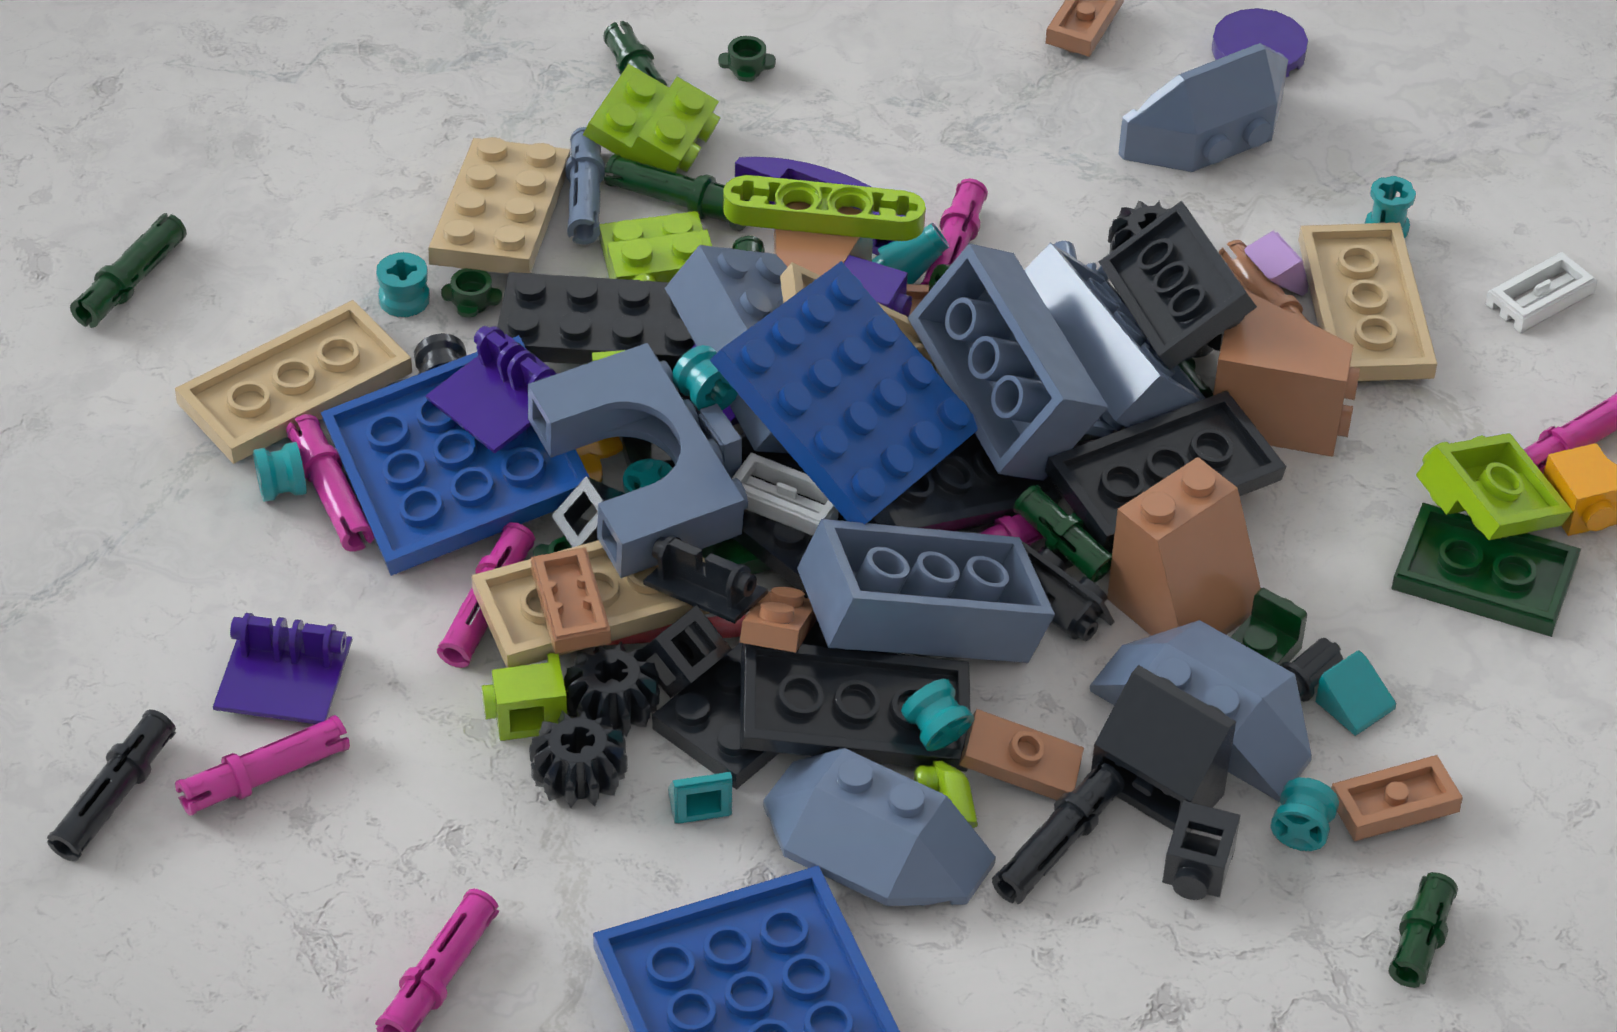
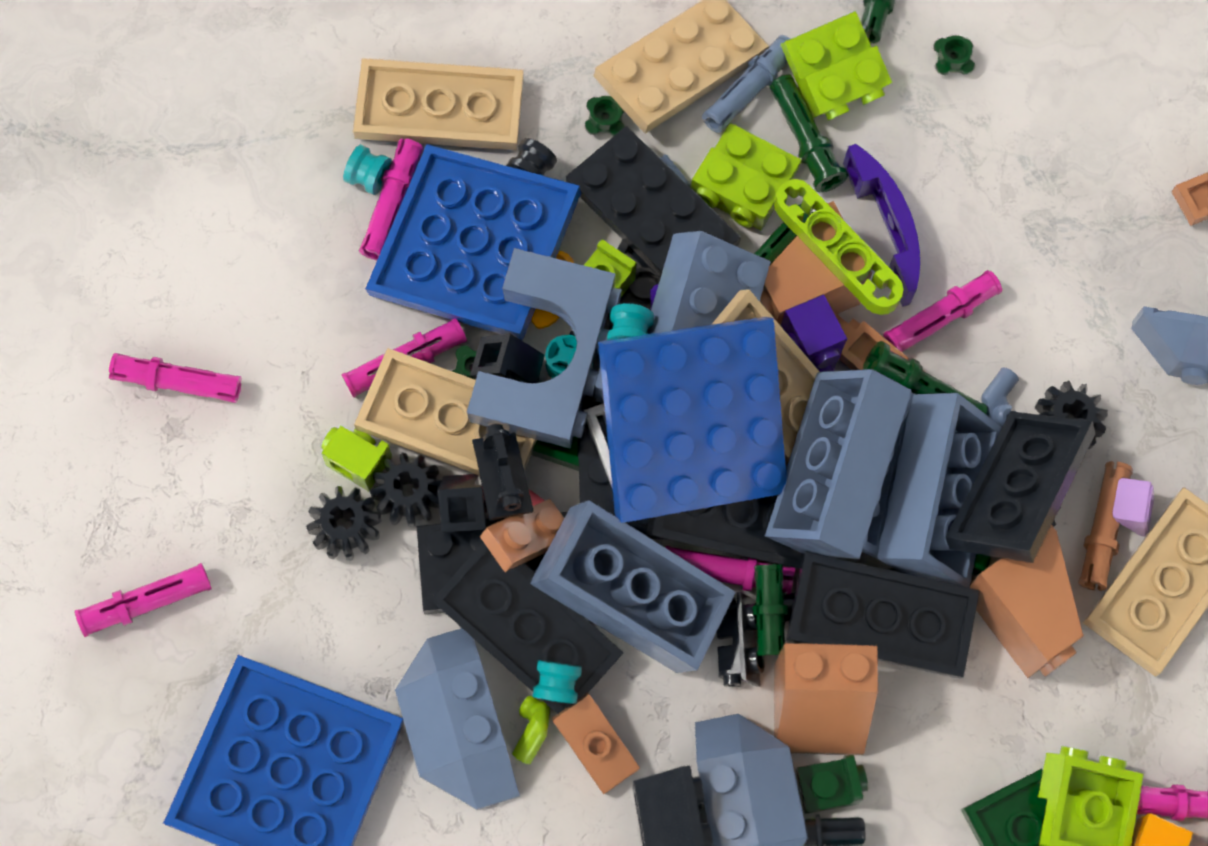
camera: 40 degrees right, 25 degrees up
black pin [47,709,176,861] -> none
dark purple hinge [213,612,353,724] -> none
teal wheel [376,252,430,317] -> none
dark purple hinge [426,326,558,453] -> none
nougat plate [530,547,611,654] -> none
teal slope [668,772,732,824] -> none
teal cone [872,223,950,284] -> none
black pin [992,763,1125,904] -> none

